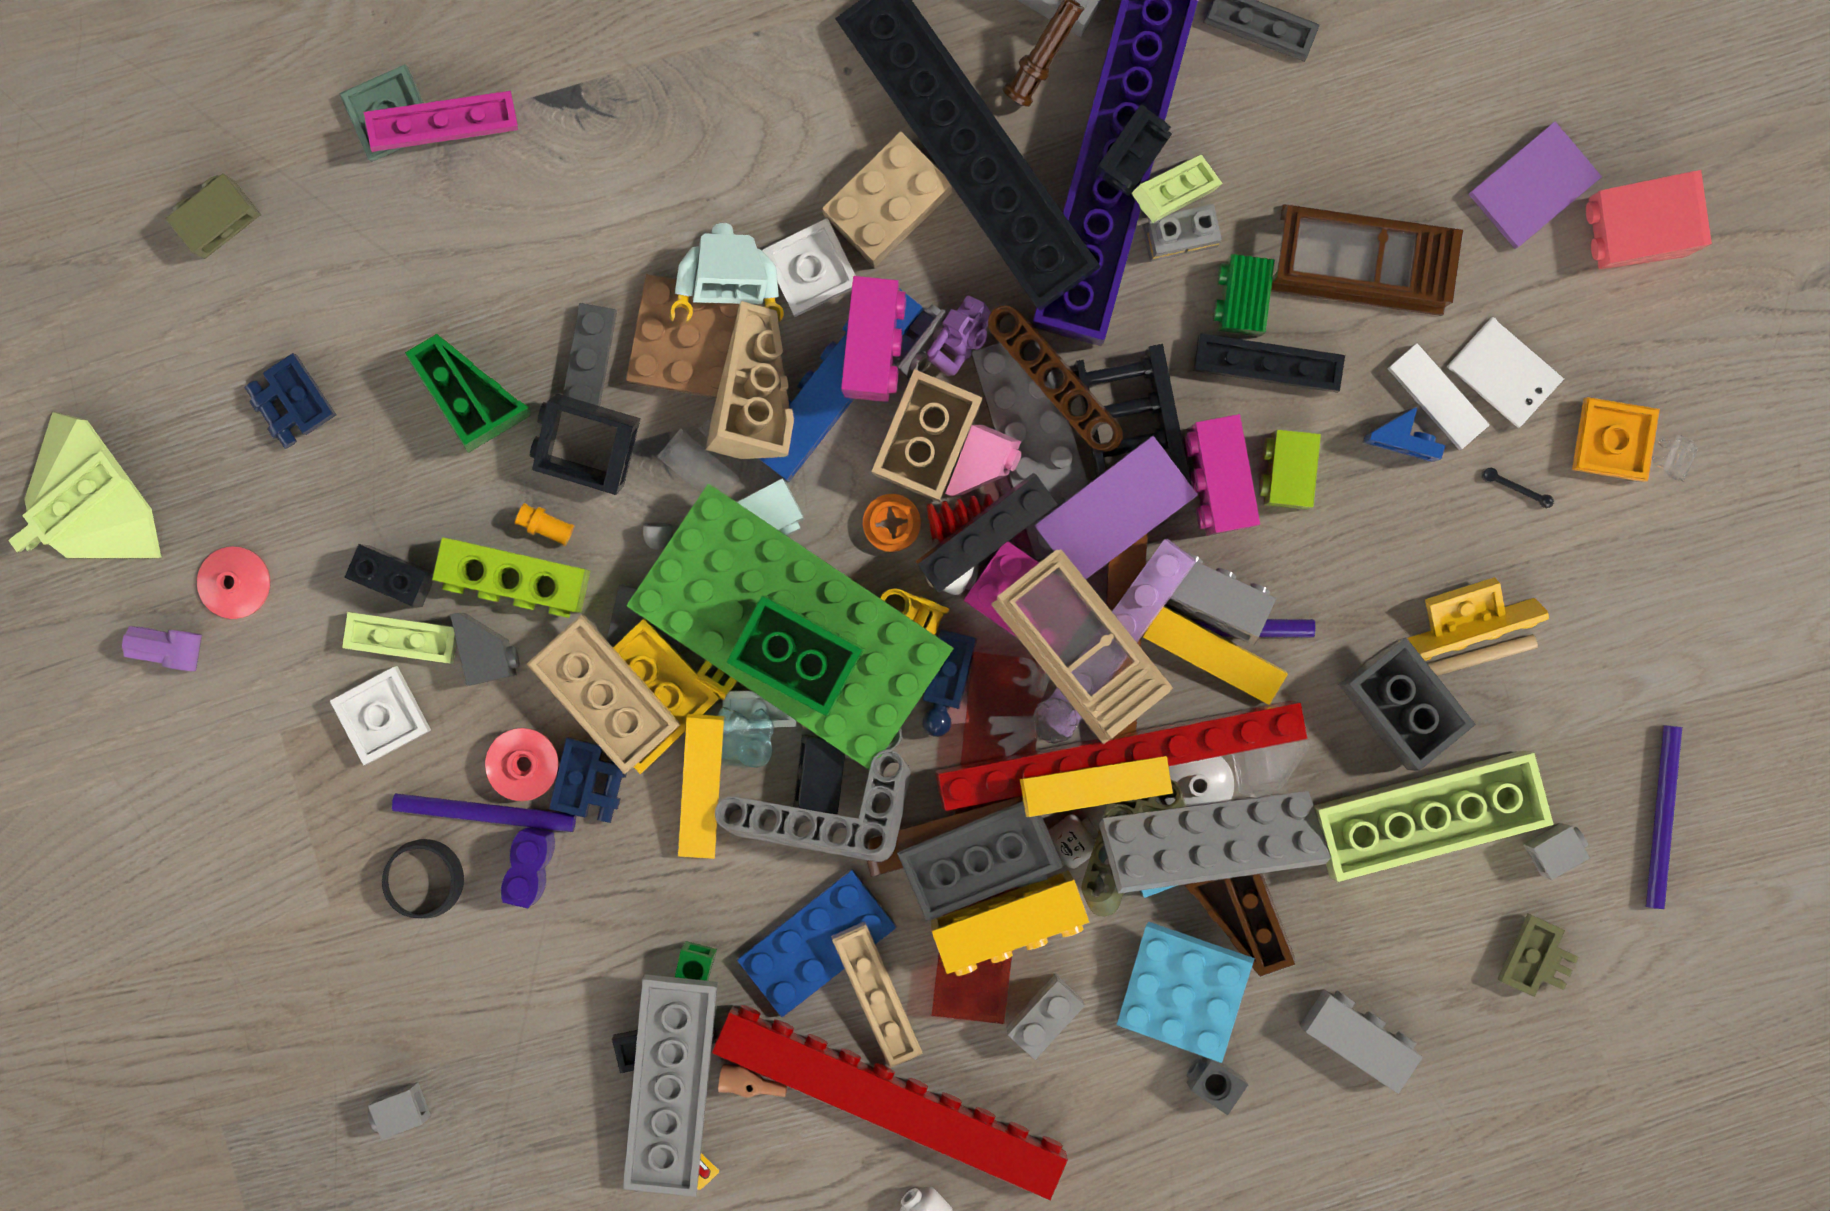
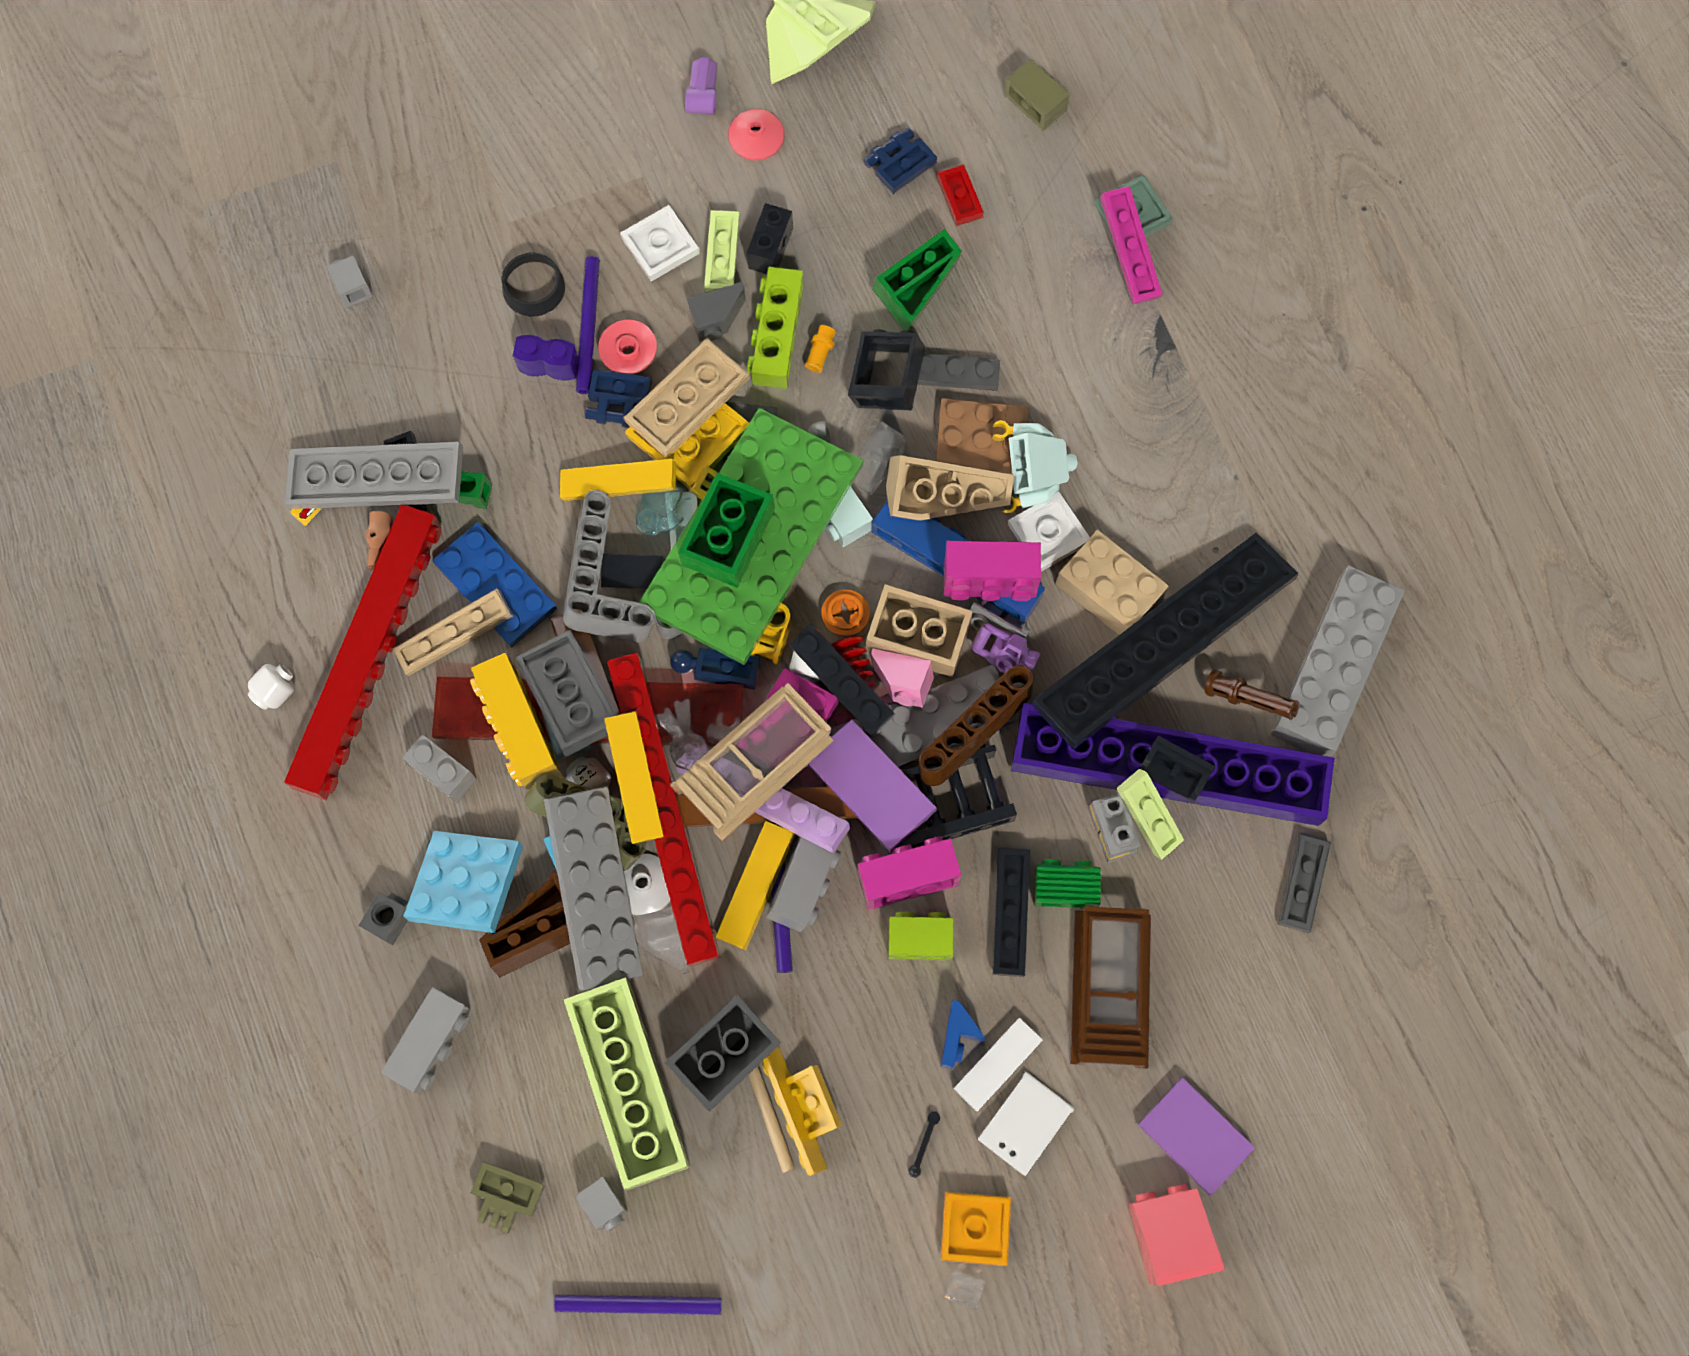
camera: 80 degrees right, 15 degrees down
none -> red plate [937,164,984,226]

